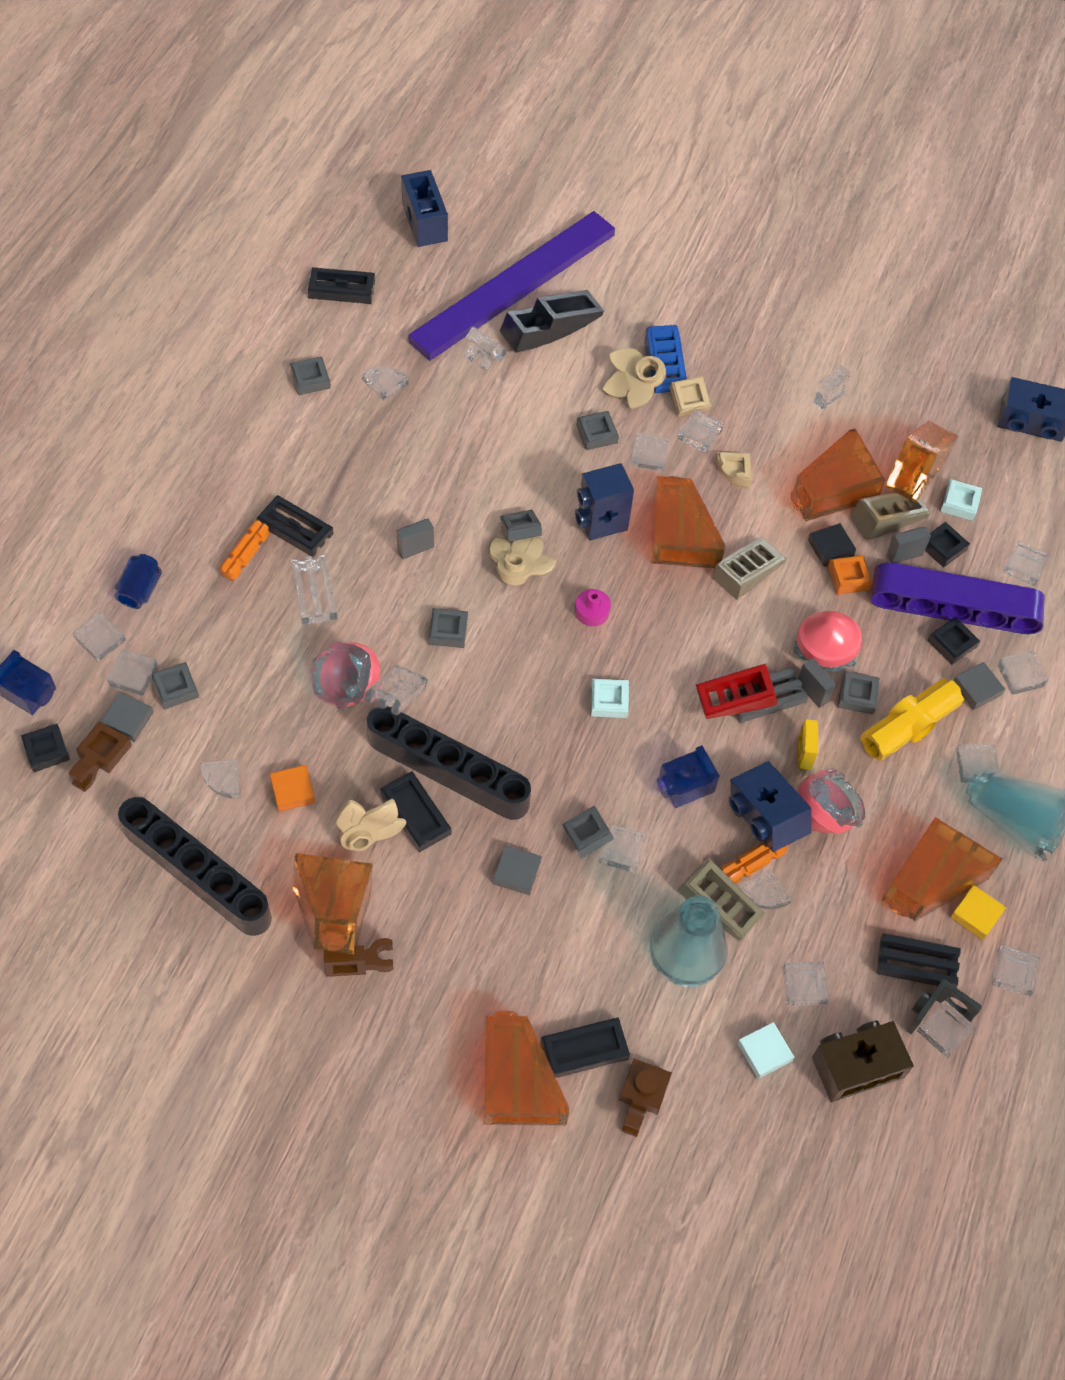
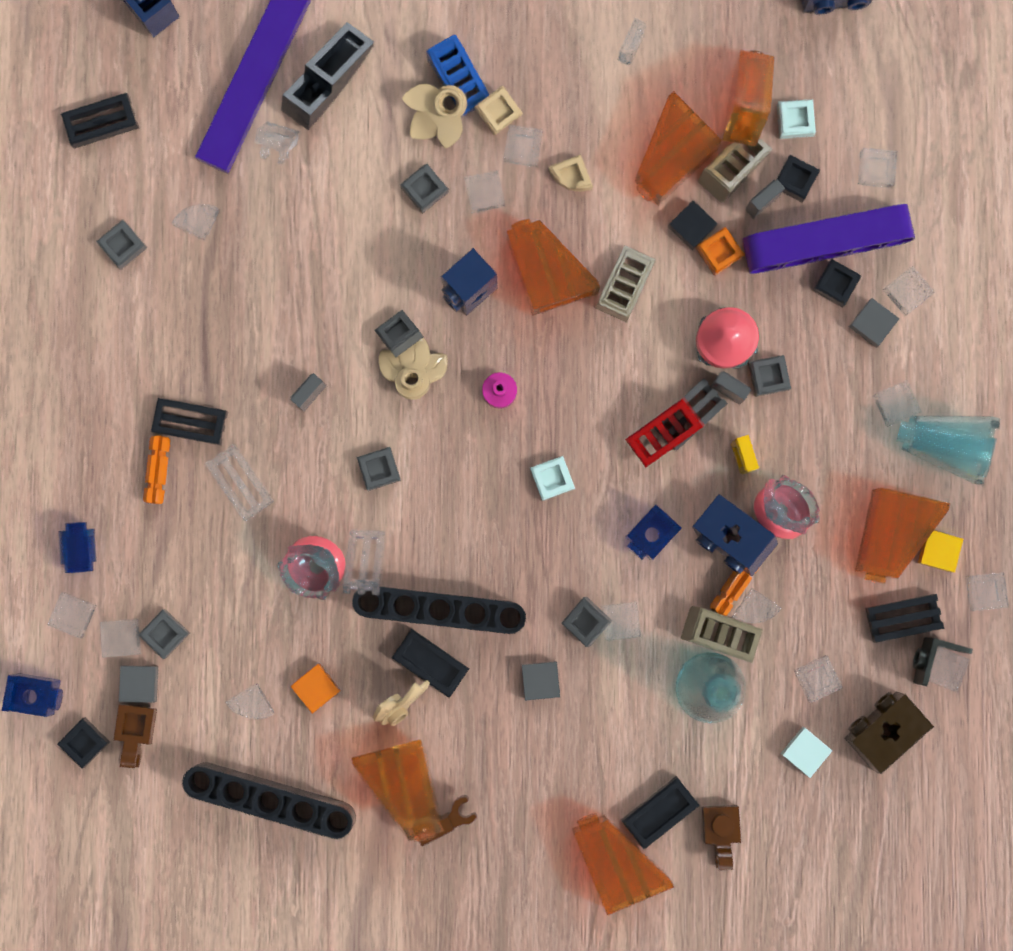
camera: 20 degrees left, 25 degrees up
yellow piece [860,678,964,761] -> none

